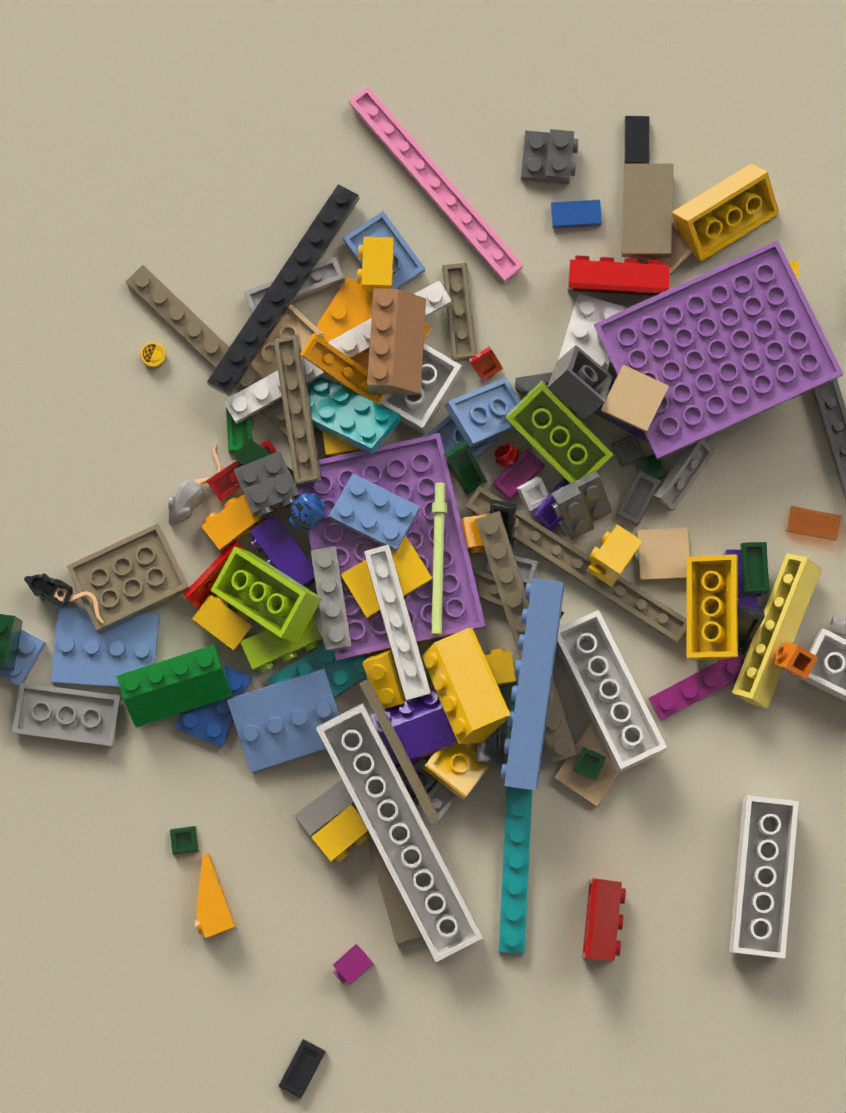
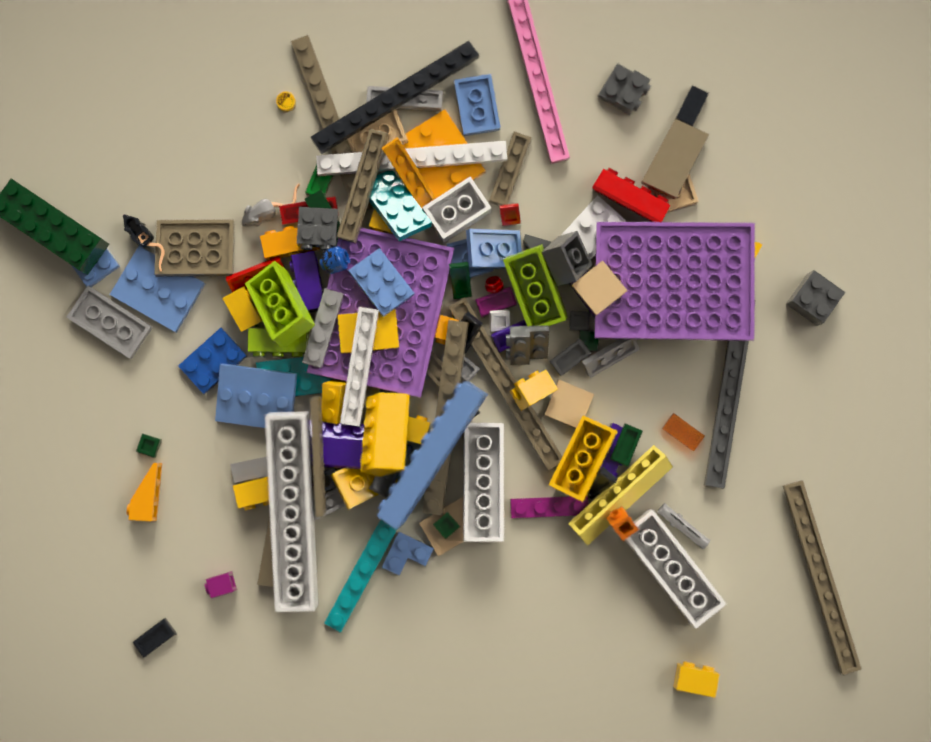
camera: 20 degrees right, 5 degrees up
green slope [117,644,233,728] -> none
yellow brick [357,237,394,292] -> none
medium nougat slope [367,289,426,395] -> none
yellowish green bar [431,483,447,635] -> none
blue tile [551,200,602,229] -> none
red slope [582,878,626,961] -> none
yellow slope [672,164,780,261] -> none
white brick [729,795,799,958] -> none
none -> medium blue plate [382,532,434,576]

